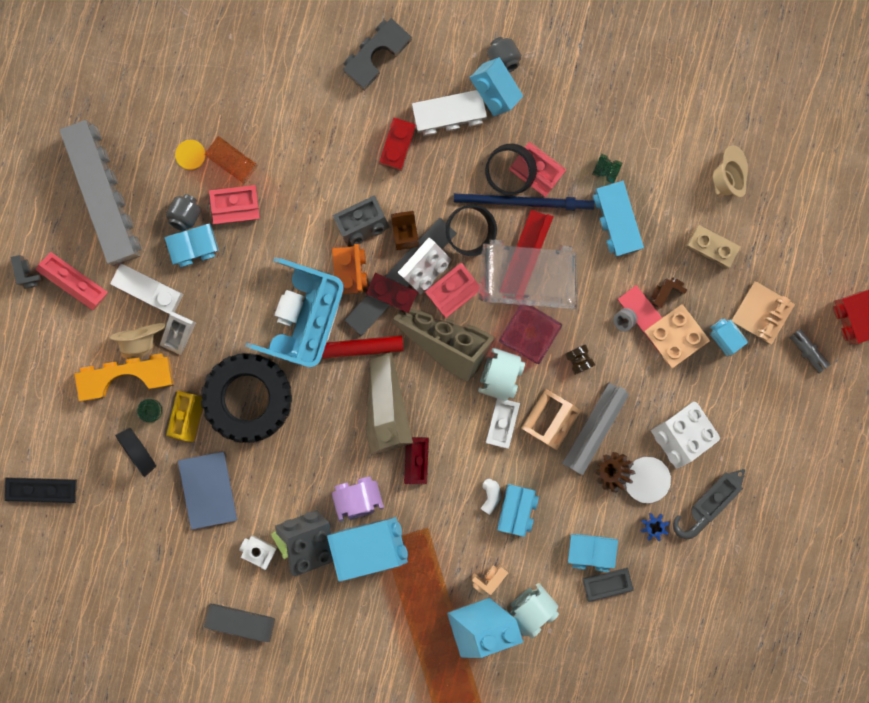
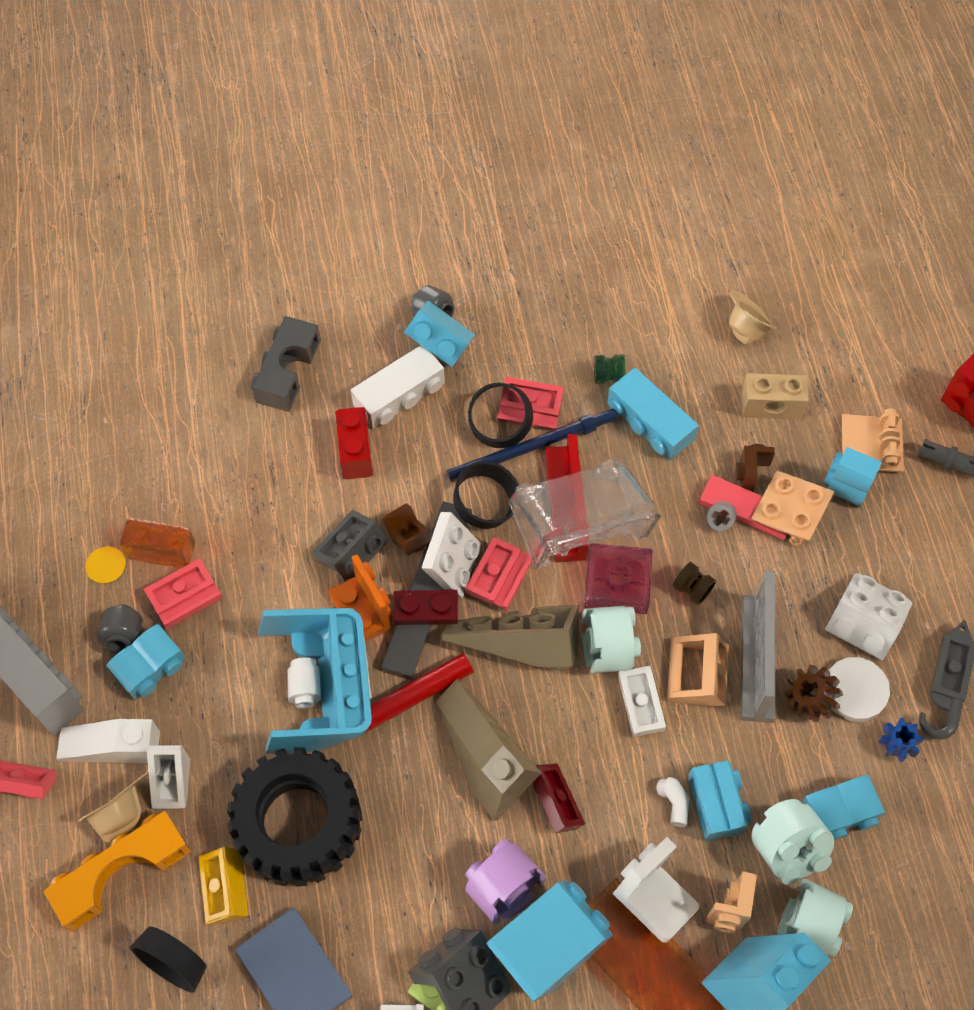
camera: 20 degrees left, 25 degrees down
clear green wheel [137,399,163,422] -> none
dark grey tile [582,567,634,602] -> none
none -> white bracket [613,837,699,943]
none -> light aqua brick [752,799,834,885]

